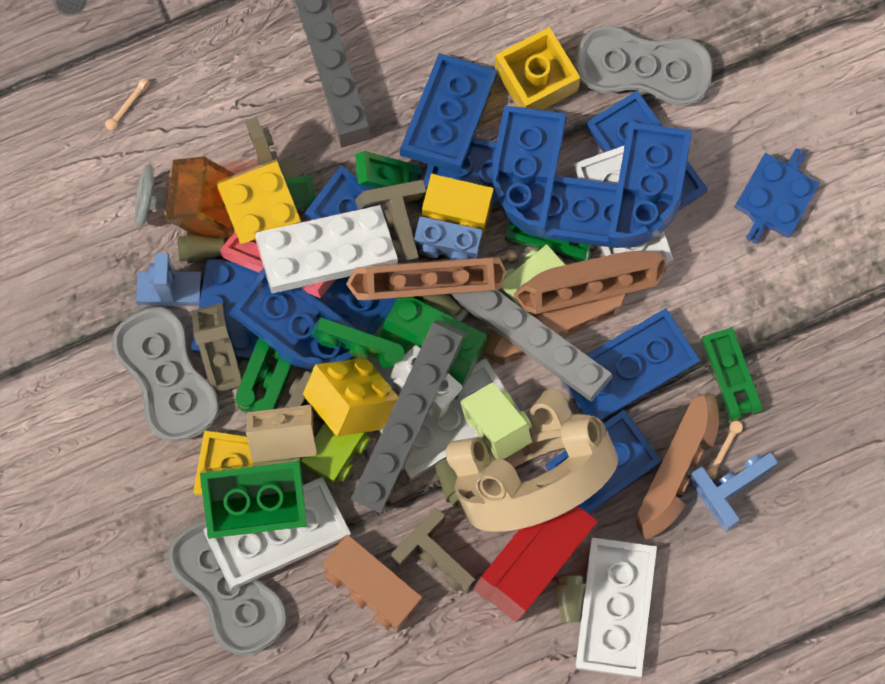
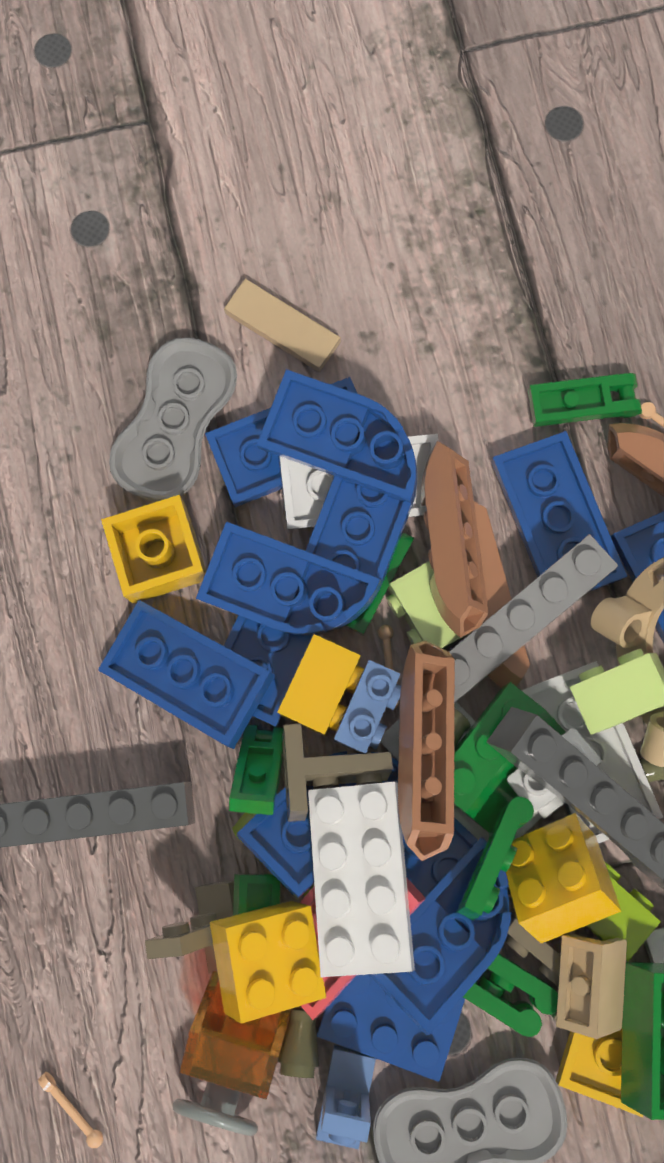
camera: 75 degrees left, 5 degrees up
dark tan bracket [191,303,242,392] -> none
blue plate [734,148,820,244] -> none
none -> tan tile [224,279,341,373]

